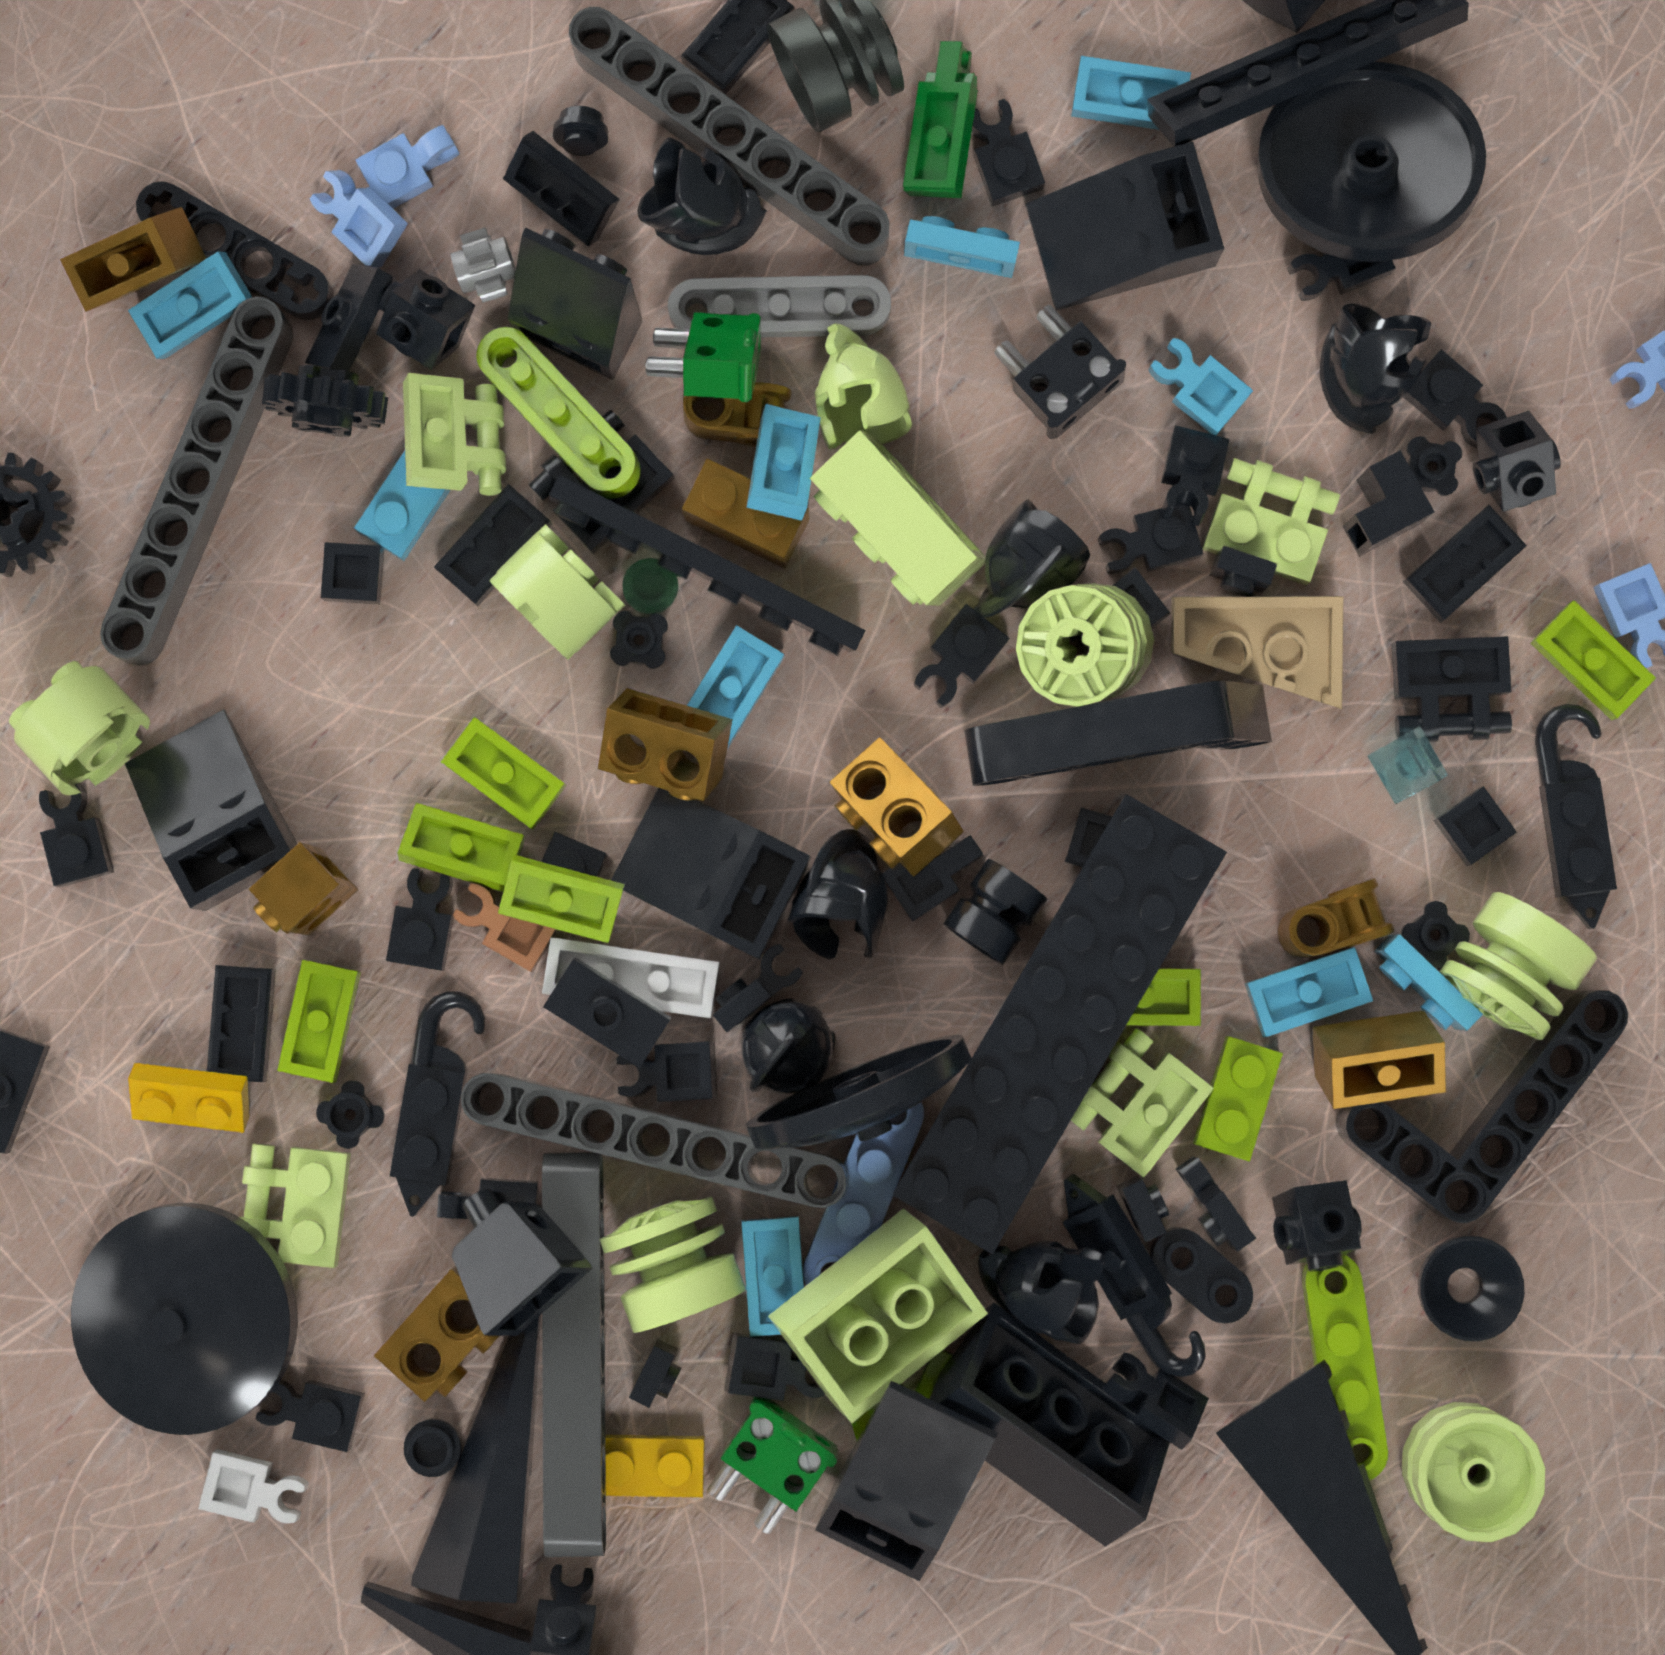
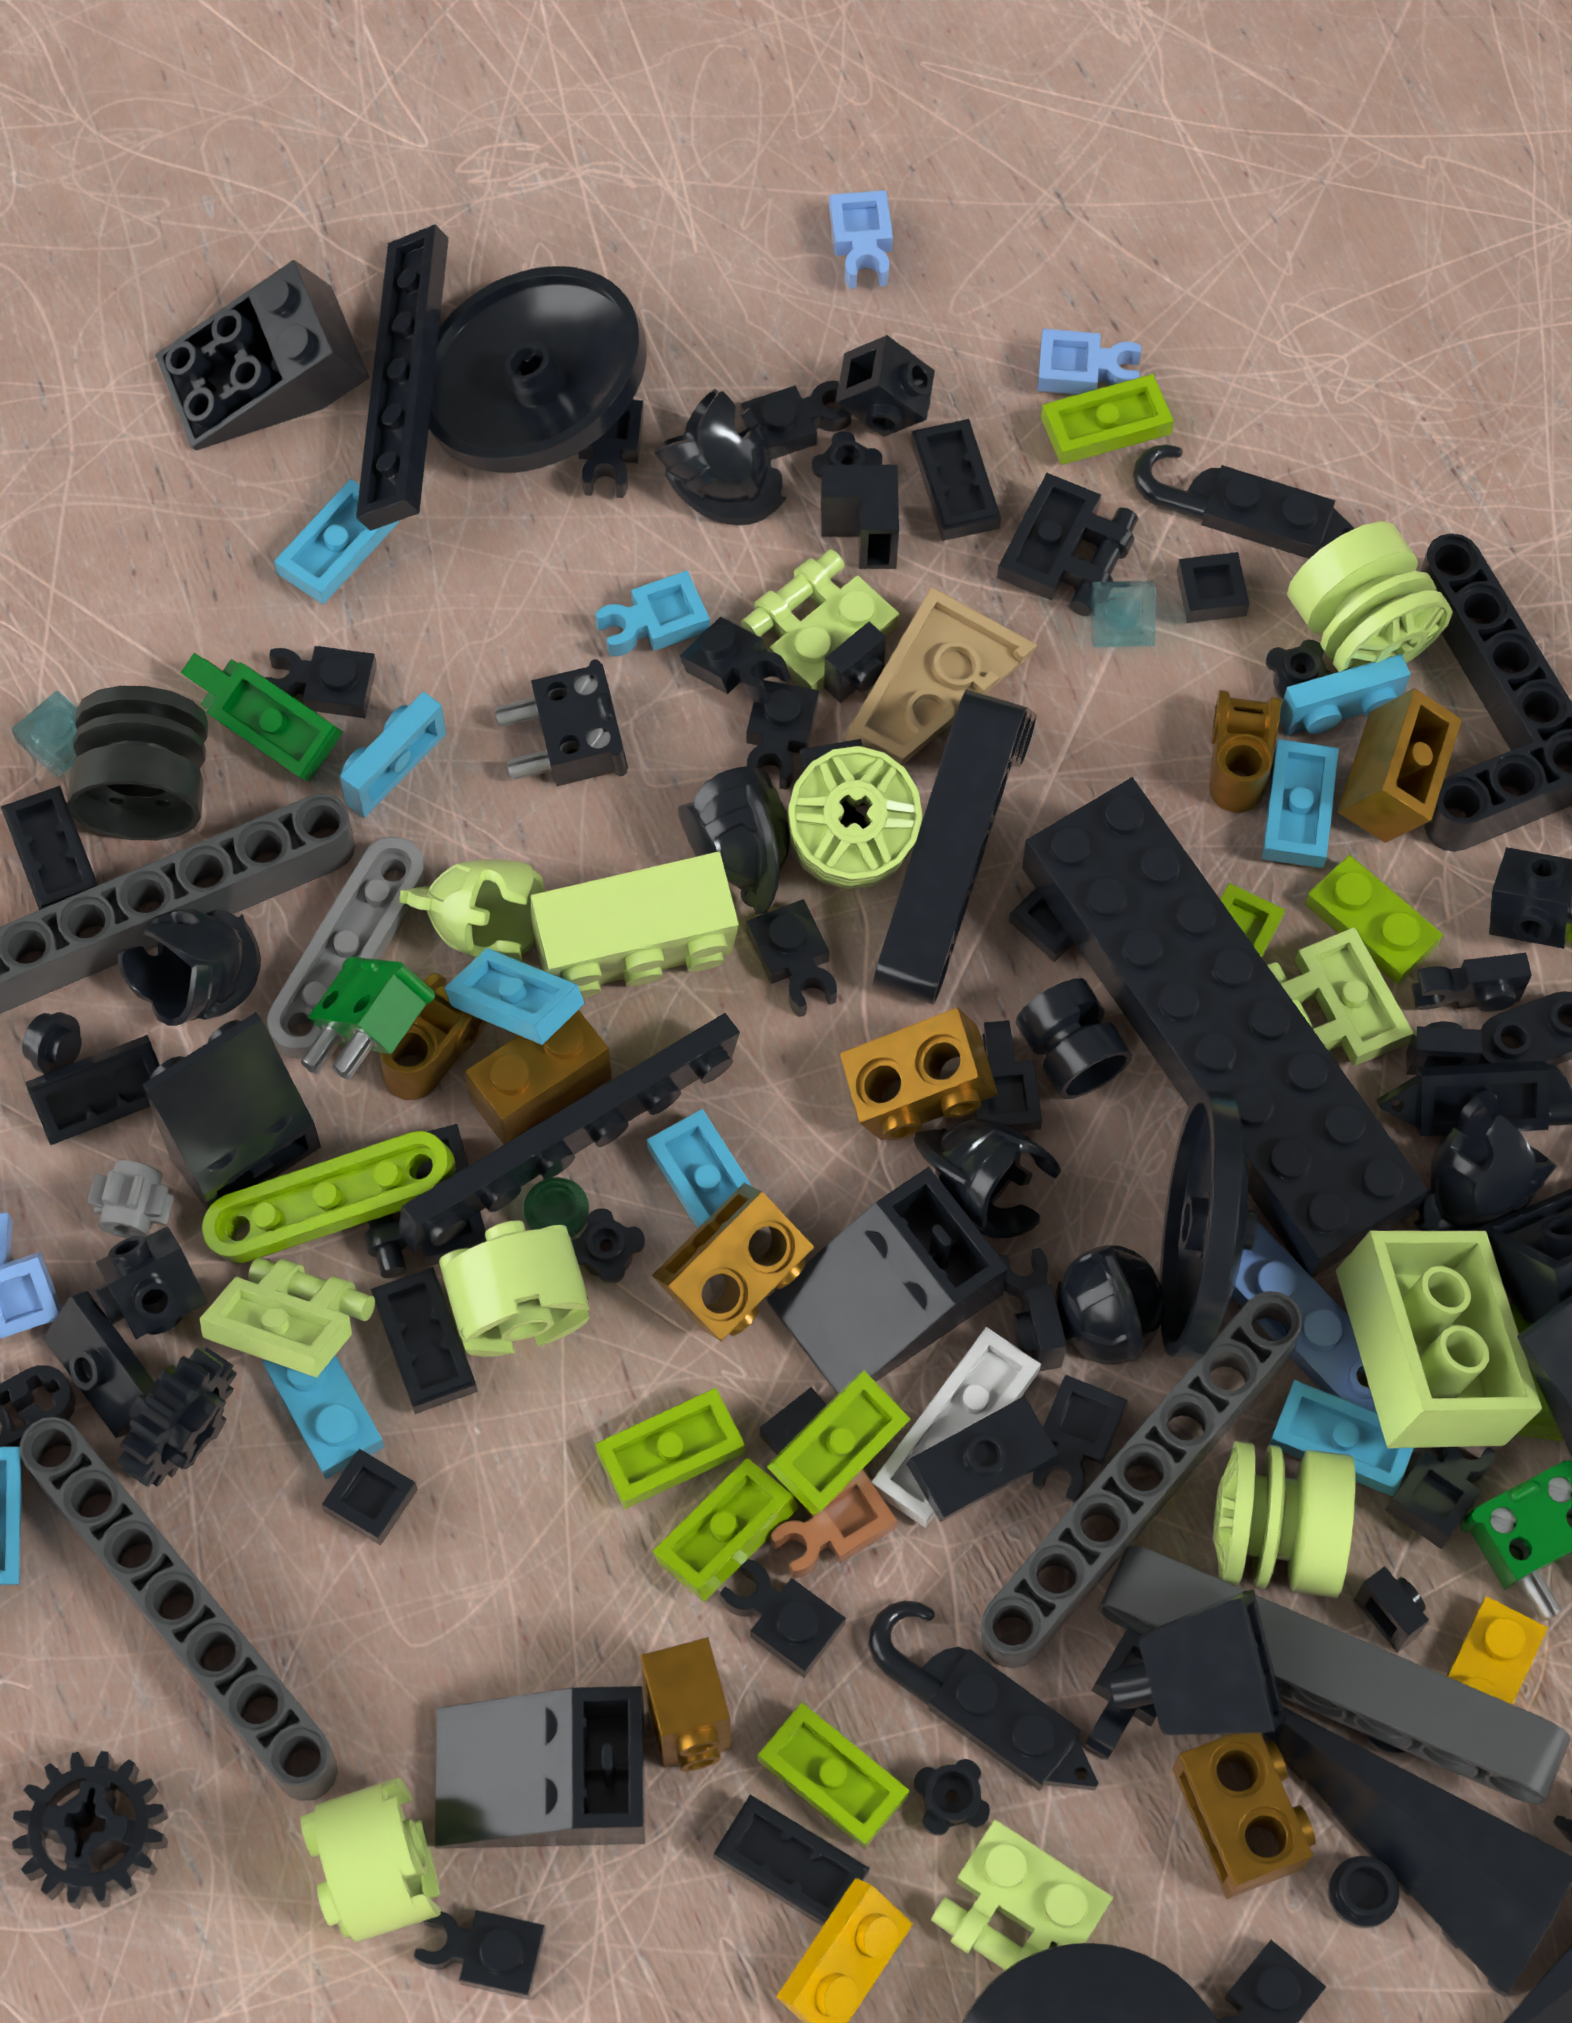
camera: 65 degrees left, 20 degrees down
black slope [1025,142,1225,311] -> none

